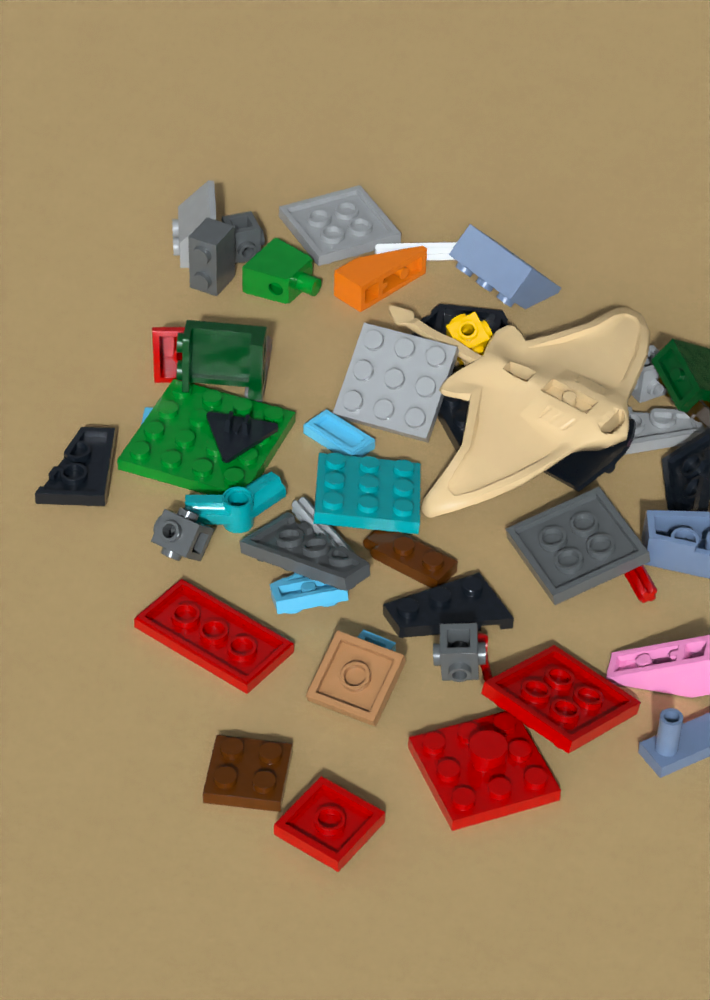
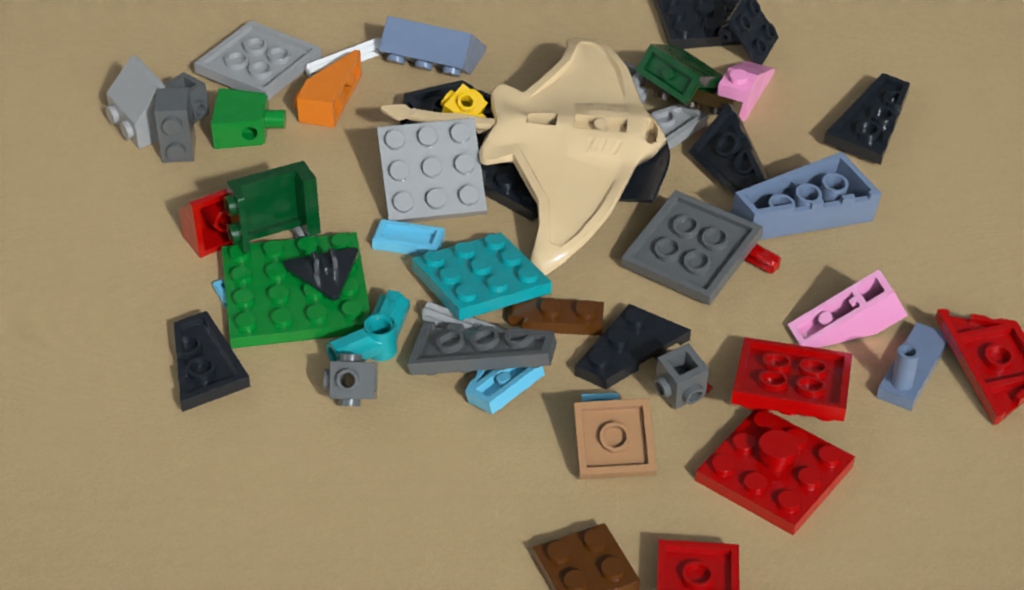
camera: 30 degrees left, 0 degrees up
red tile [134,579,294,694] -> none

